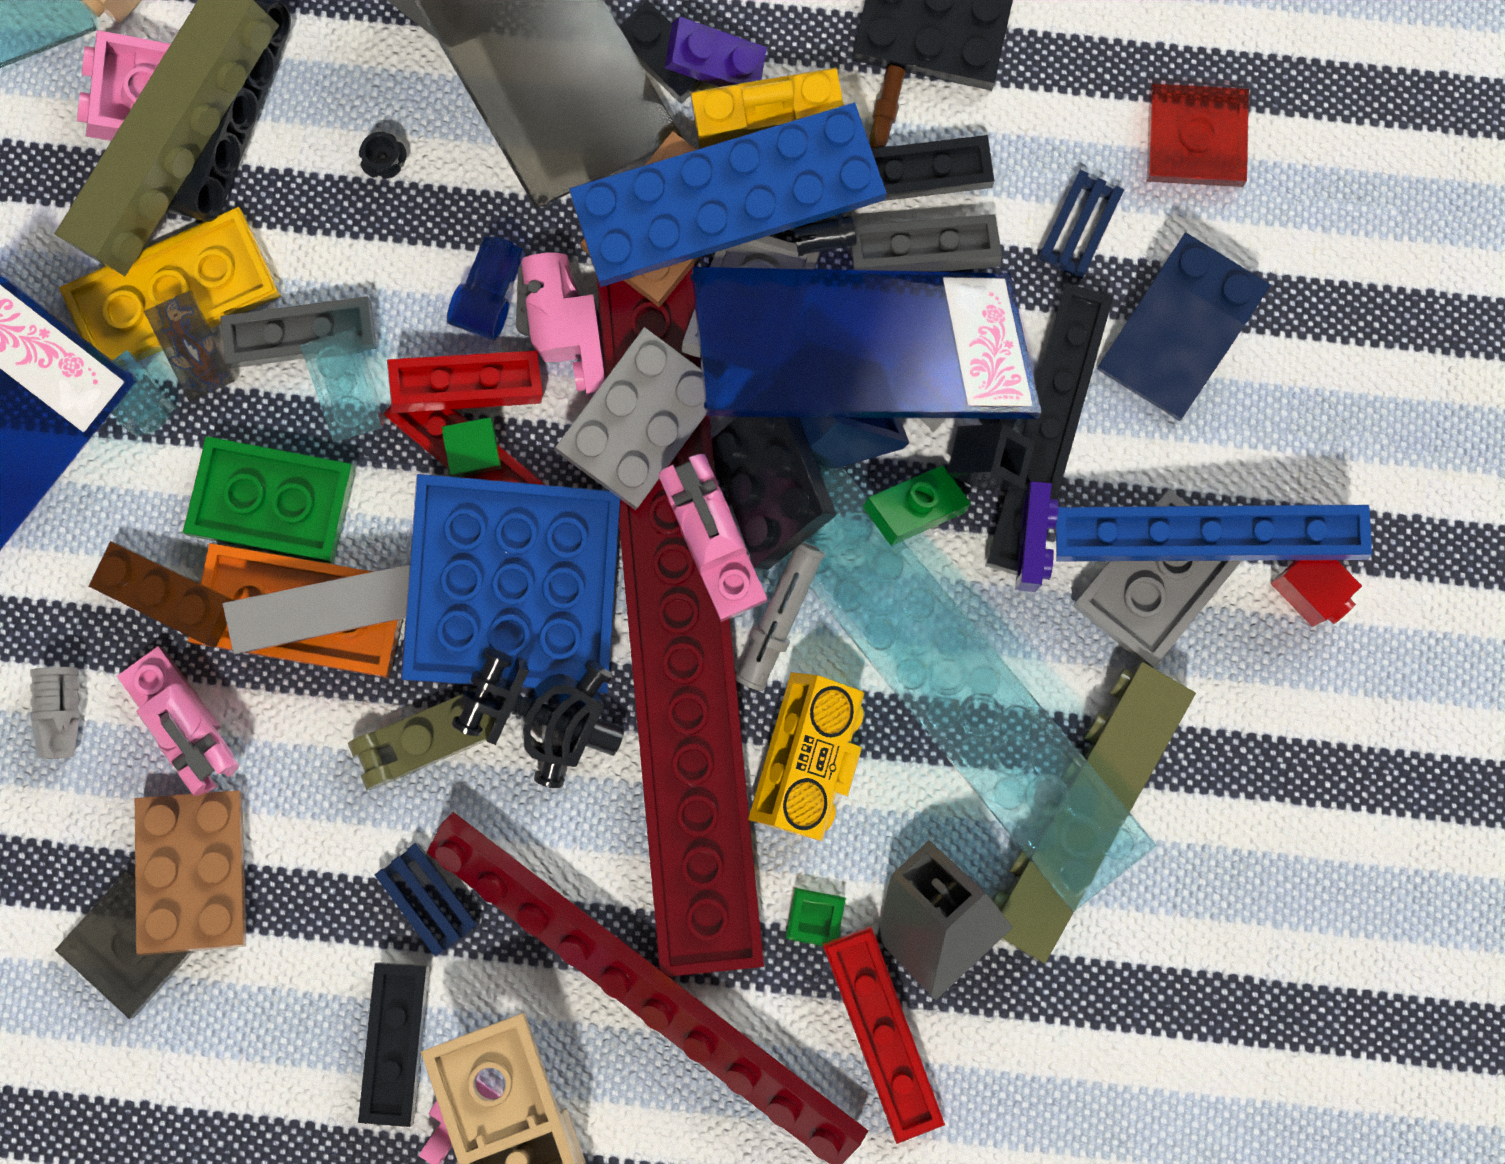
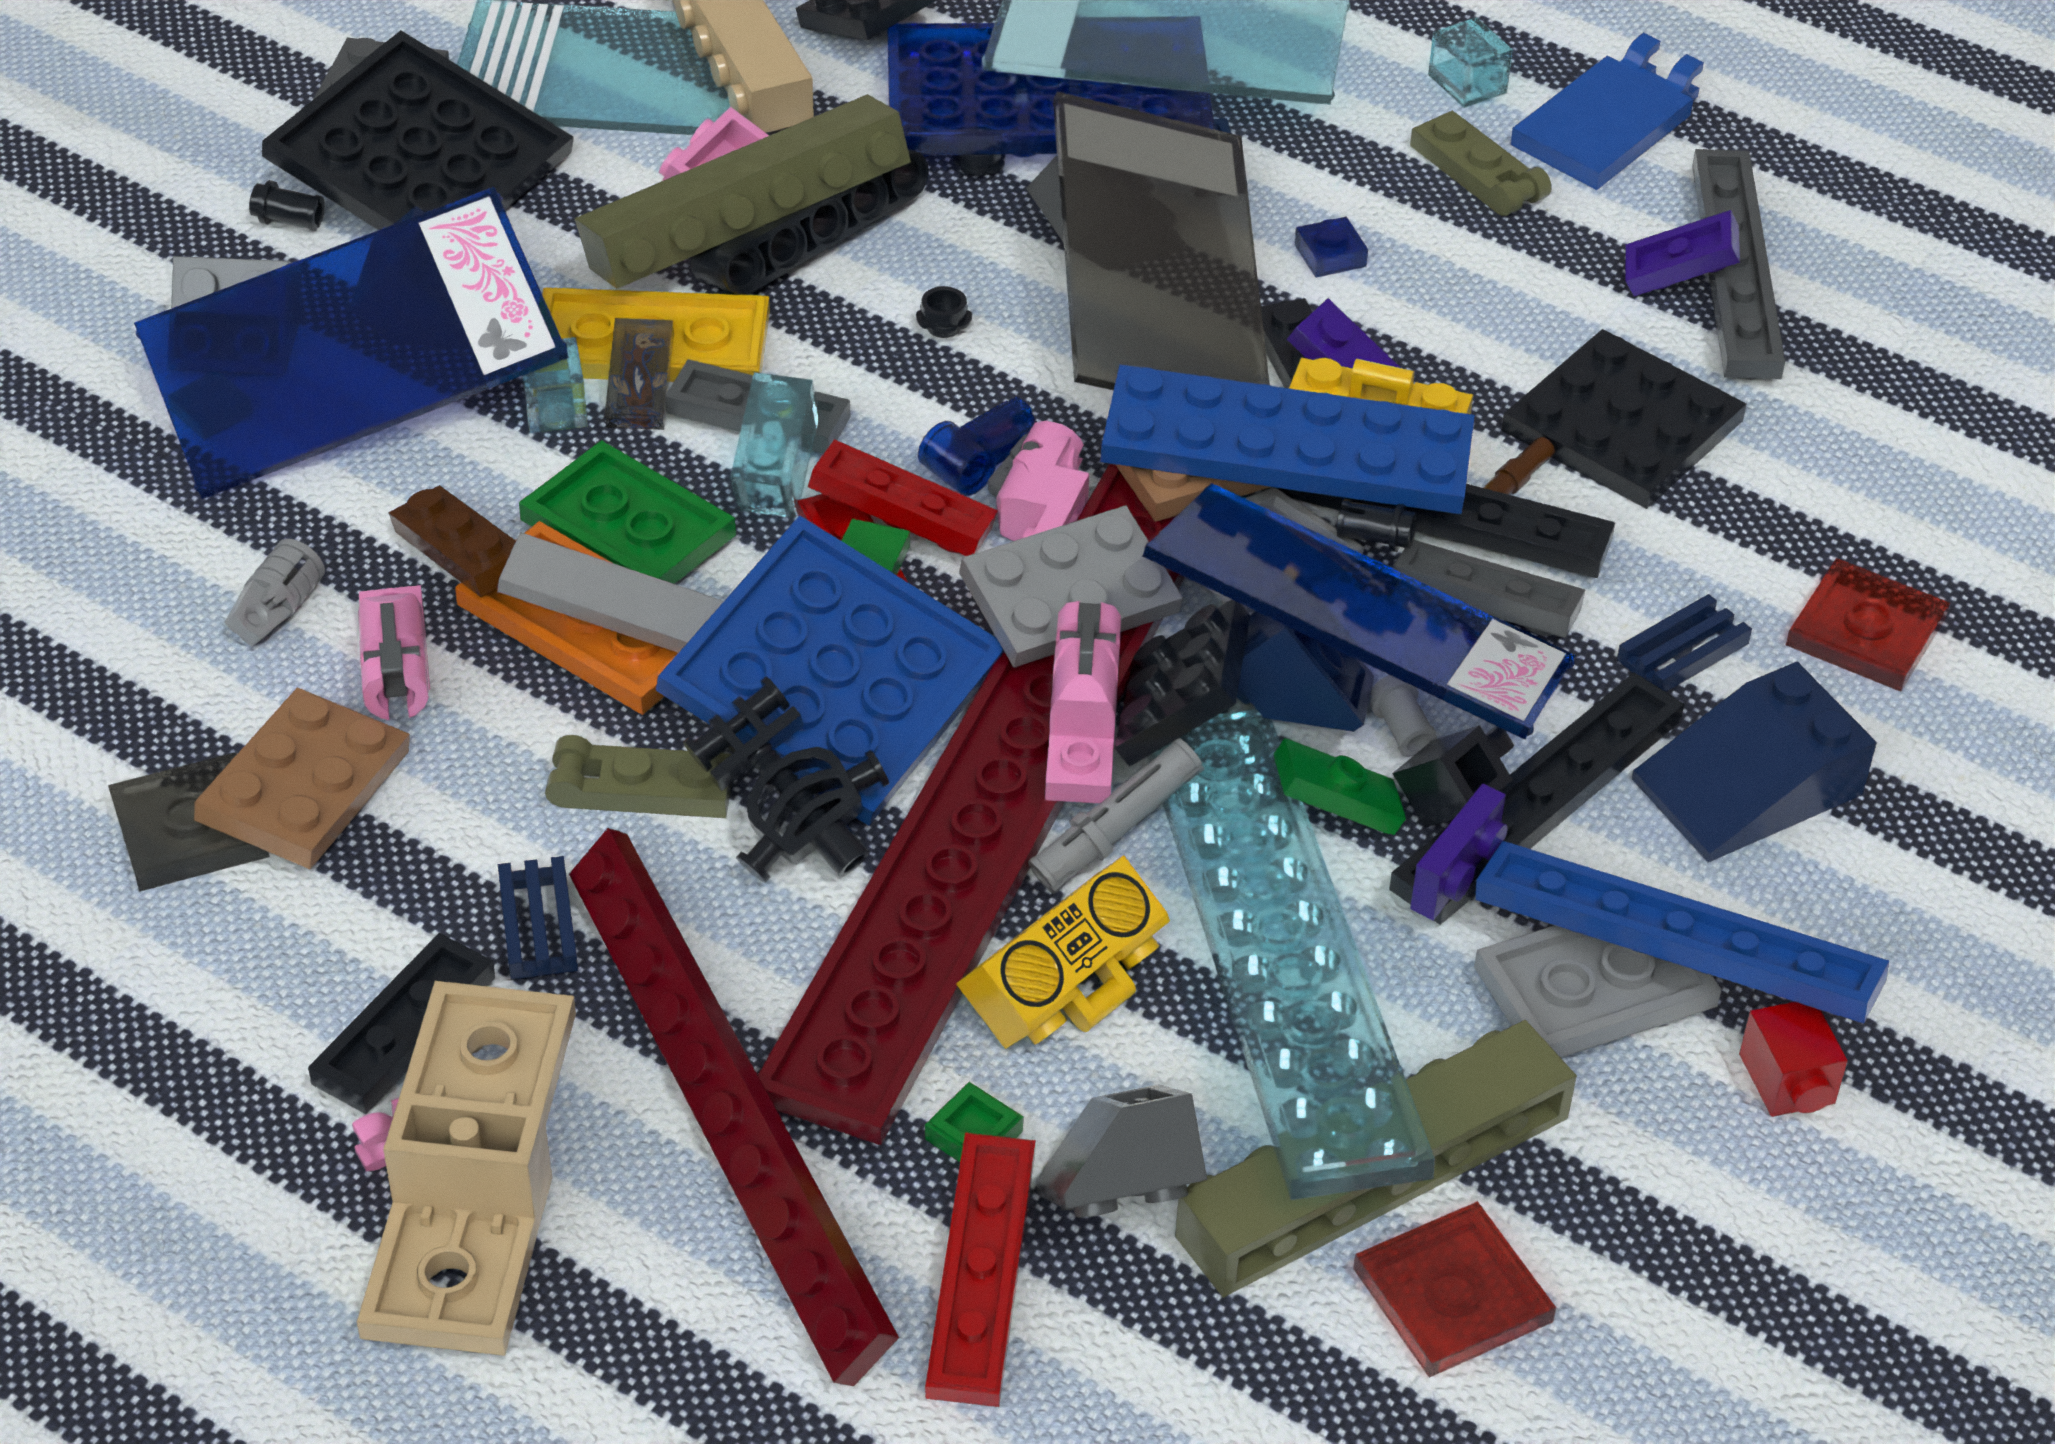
camera: 25 degrees right, 35 degrees down
none -> clear red tile [1353,1201,1556,1378]

